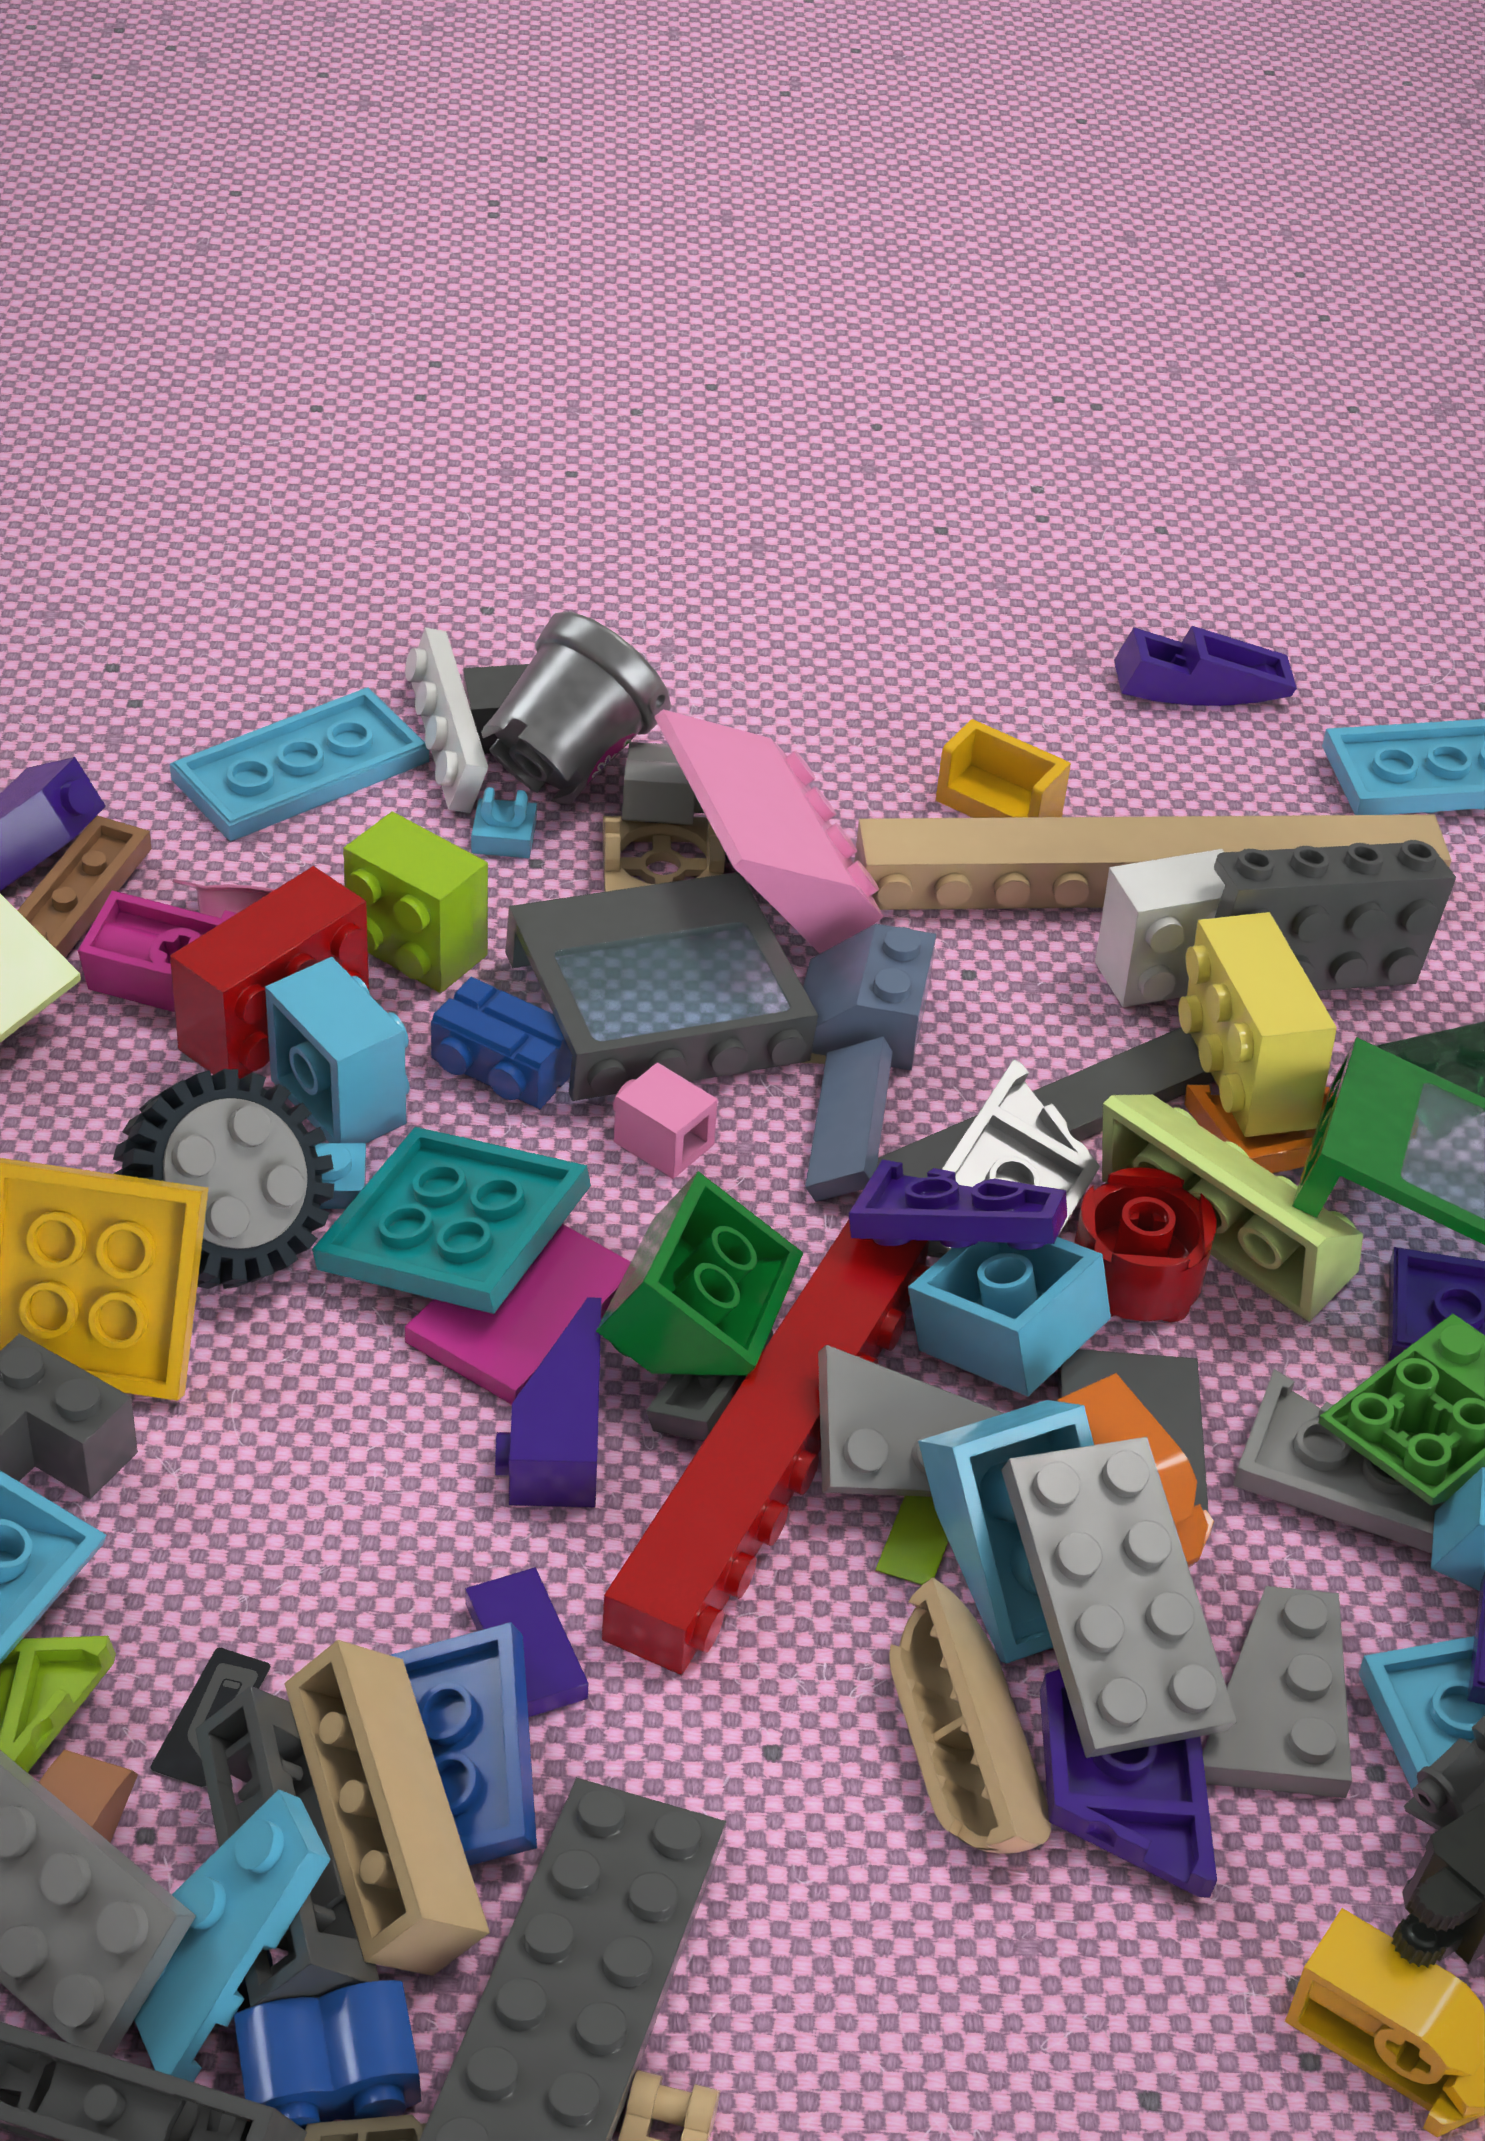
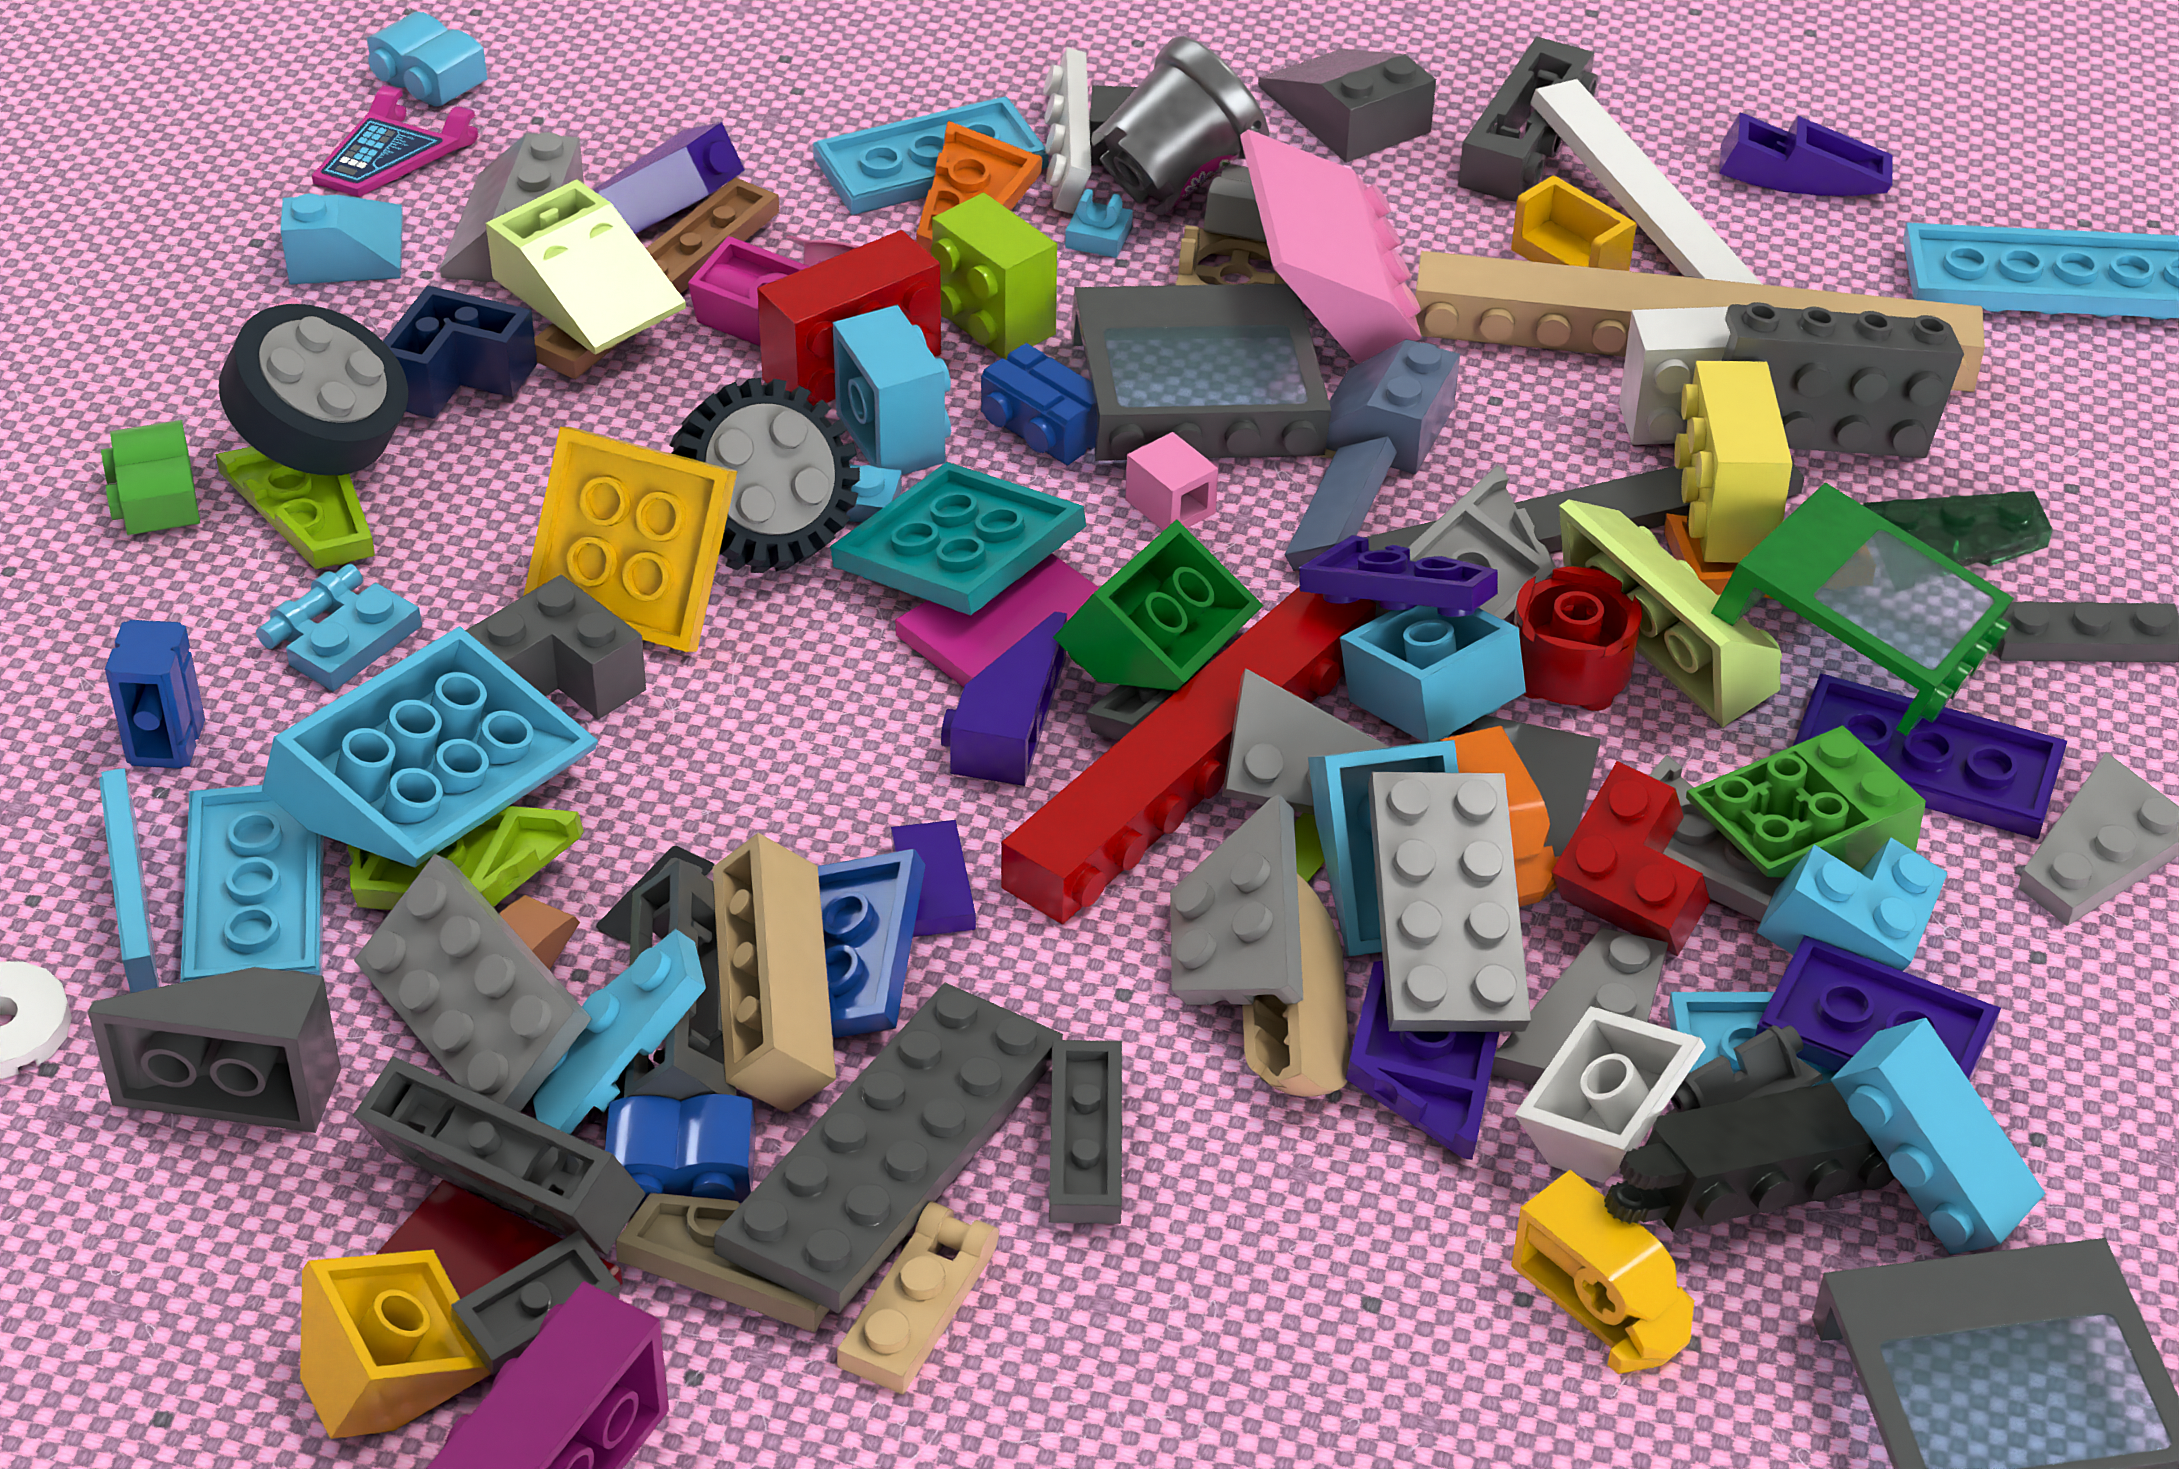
camera: 15 degrees right, 0 degrees up
none -> orange wing [916,121,1042,255]
none -> dark grey plate [1049,1040,1122,1224]
none -> light grey wing [1170,794,1303,1005]
none -> dark grey slope [1258,48,1436,163]
none -> dark grey brick [1458,36,1598,203]
none -> white slope [1514,1006,1706,1183]
none -> white tile [1530,79,1763,285]
none -> red brick [1551,761,1710,956]

